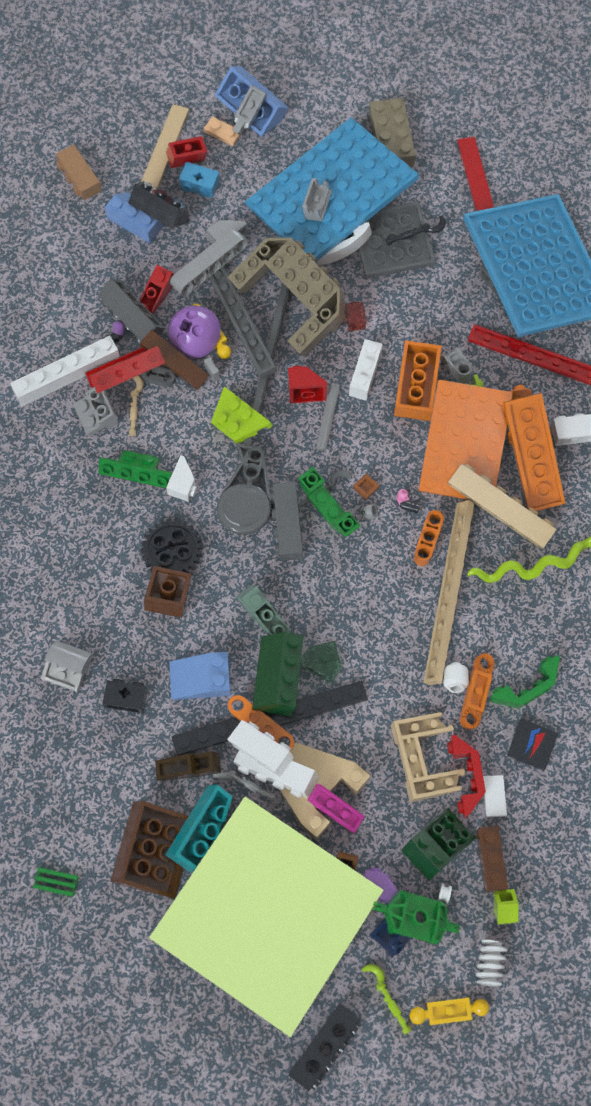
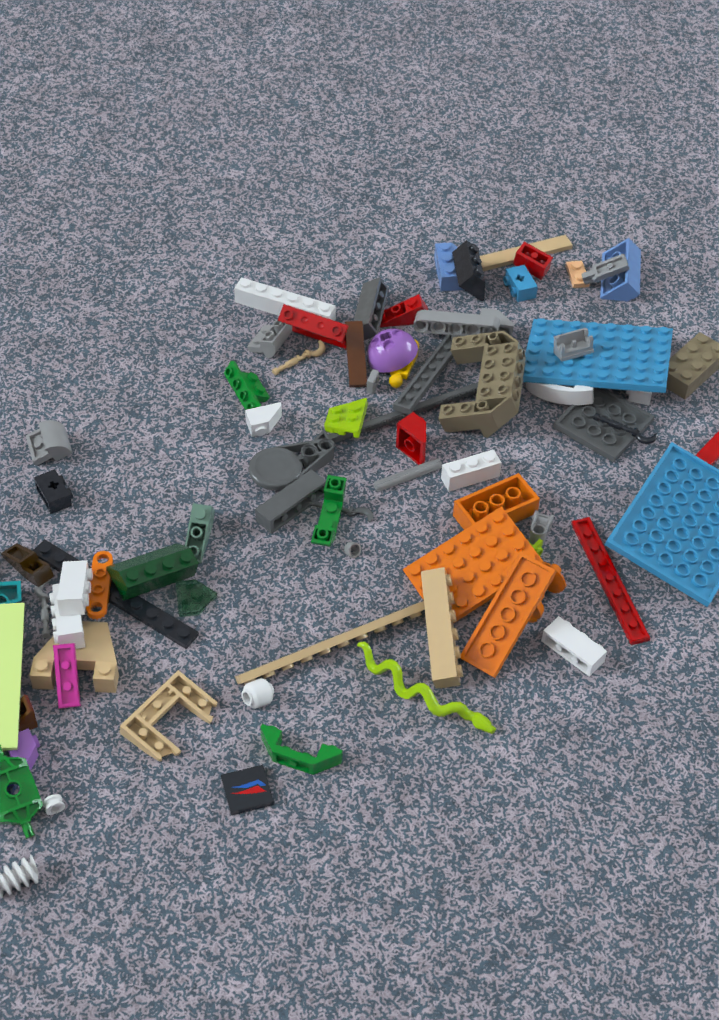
camera: 50 degrees right, 20 degrees down
medium nougat brick [55,144,102,201] -> none
medium lavender arm [104,321,125,343] -> none
dark grey beam [141,367,175,387] -> none
black gear [141,519,203,573] -> none
reddish brown slope [144,566,191,618] -> none
medium blue slope [169,652,231,700] -> none
clear red brick [345,302,367,331] -> none
dark orange plate [353,474,380,500] -> none
arm [396,489,420,513] -> none
dark green slope [401,808,476,881] -> none
orange beam [414,510,444,566] -> none
red slope [447,735,486,819] -> none
orange plate [460,653,495,730] -> none
reddish brown brick [476,826,508,894] -> none
white tile [483,775,507,818] -> none
lime brick [494,889,519,924] -> none

